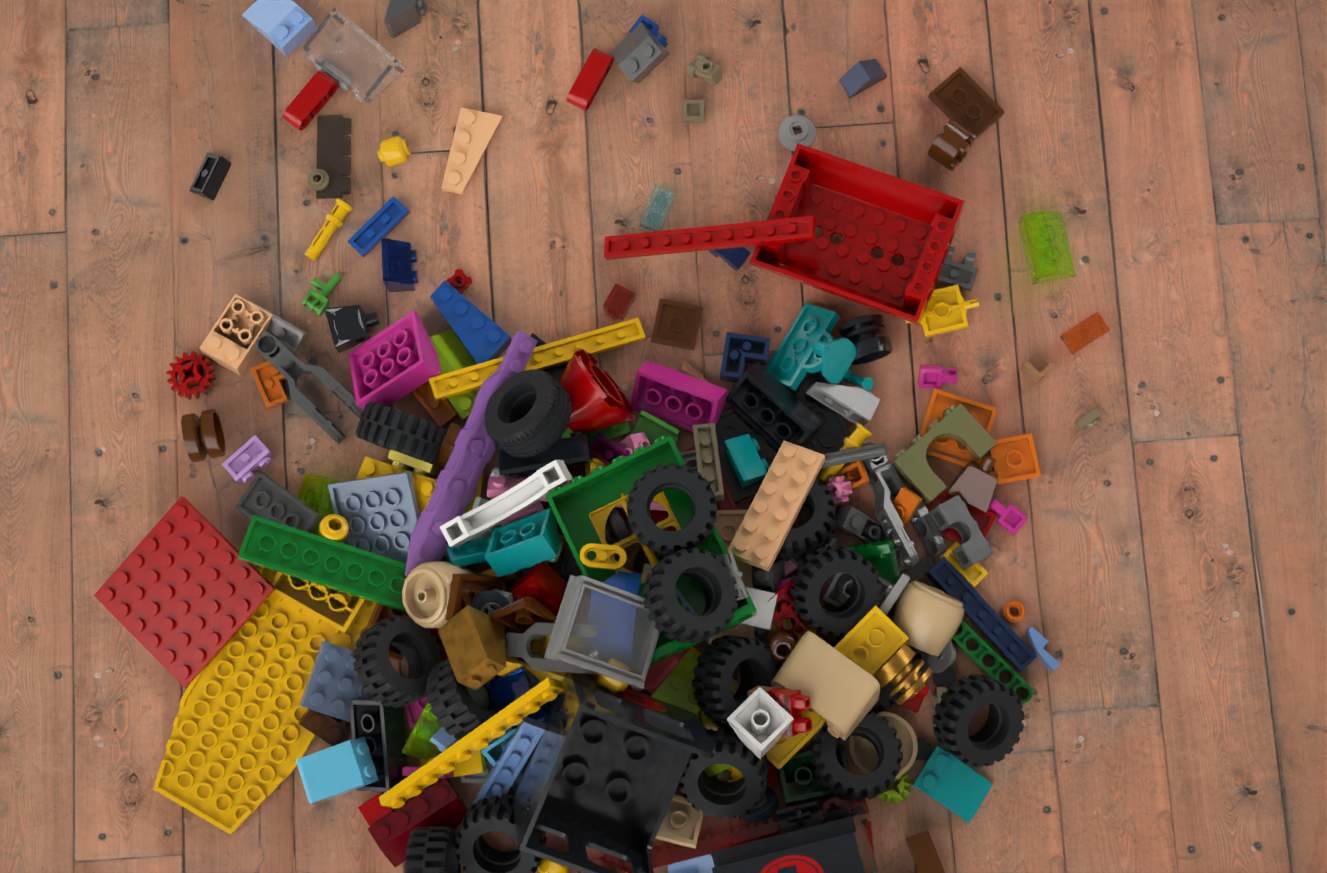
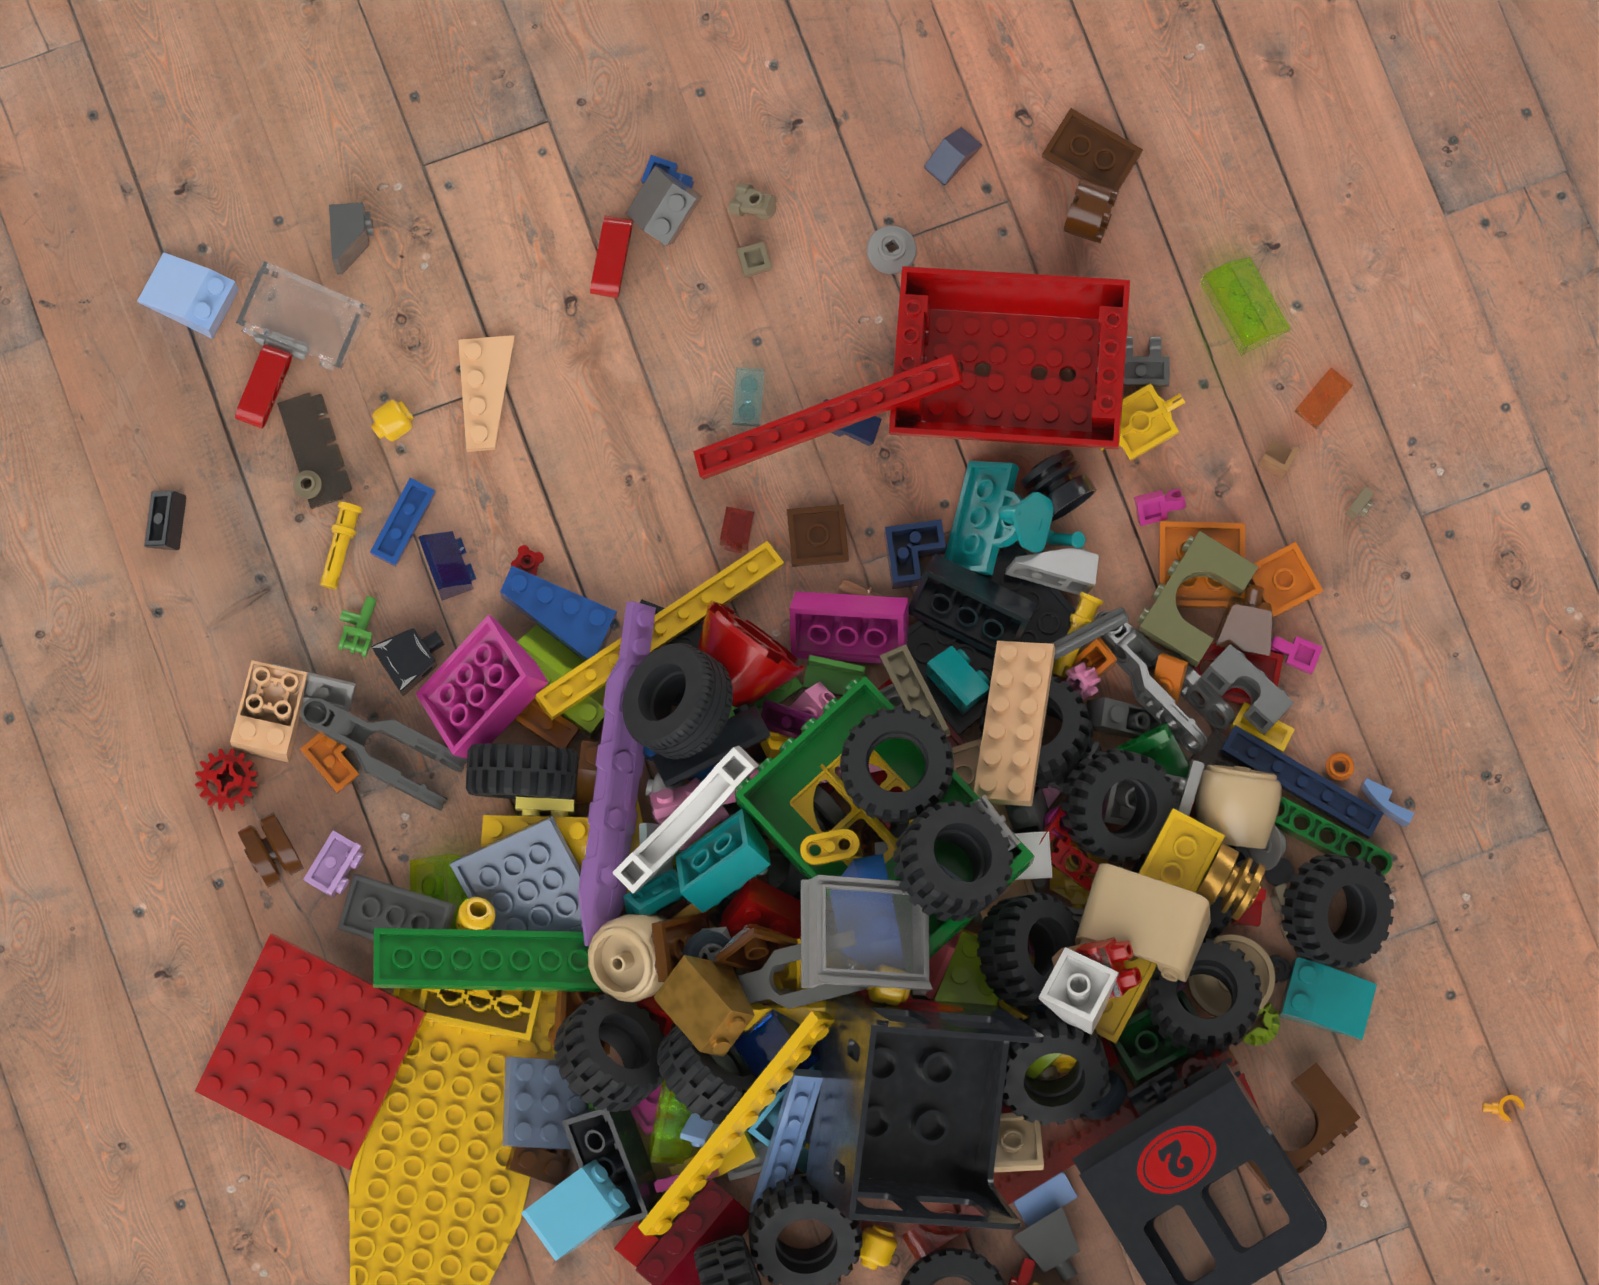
camera: 25 degrees left, 0 degrees up
reddish brown head [769,629,799,662] -> none

